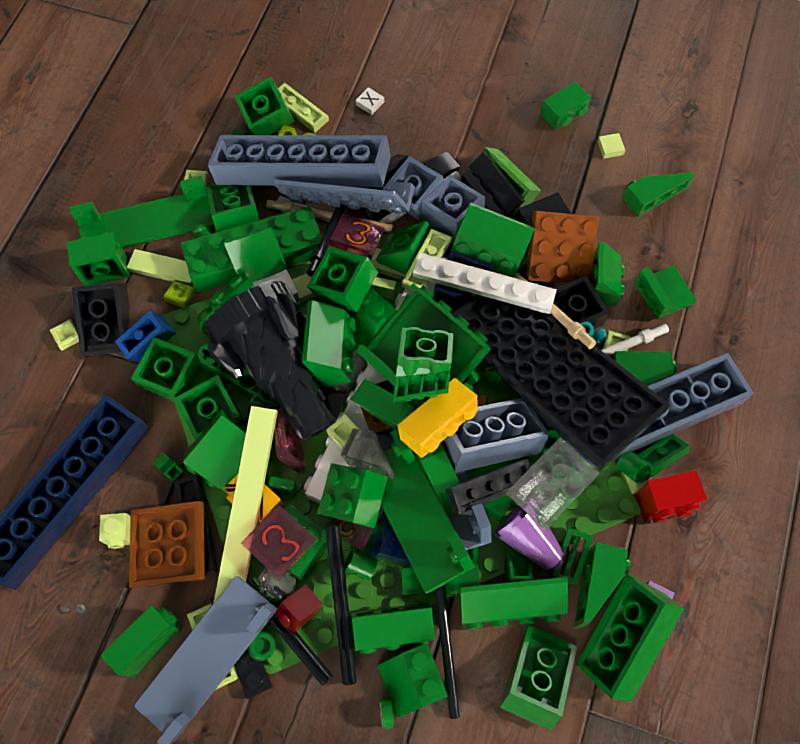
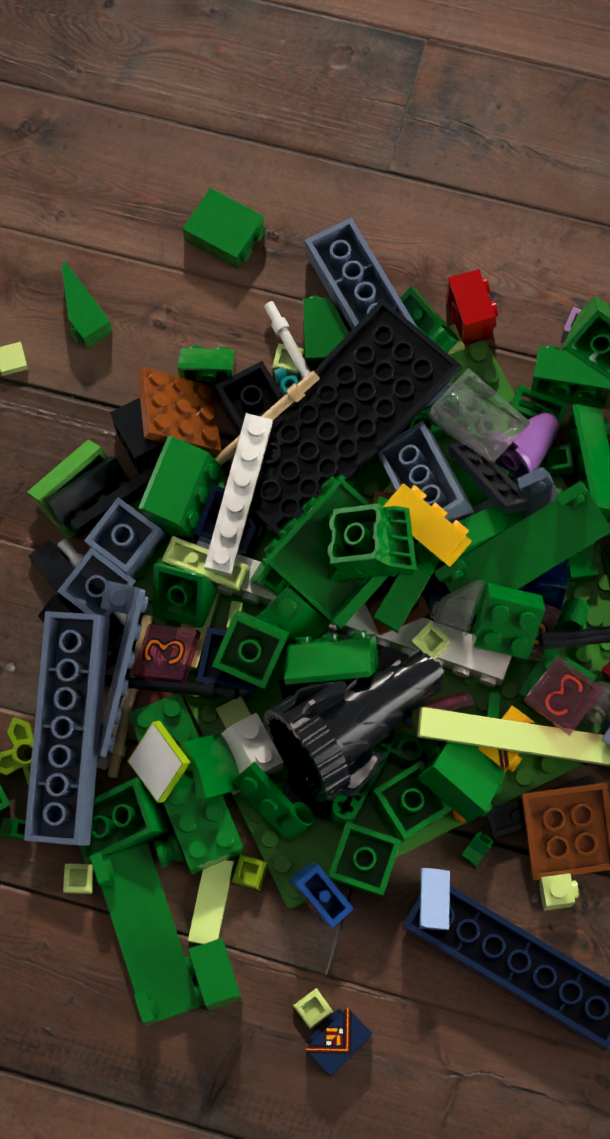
camera: 90 degrees left, 5 degrees up
black slope [71,283,129,357] -> none
green bracket [634,266,697,320] -> none
none -> white tile [127,721,191,803]
none -> green brick [183,188,266,269]
none -> brick [305,1008,373,1077]
none -> slope [419,868,450,930]

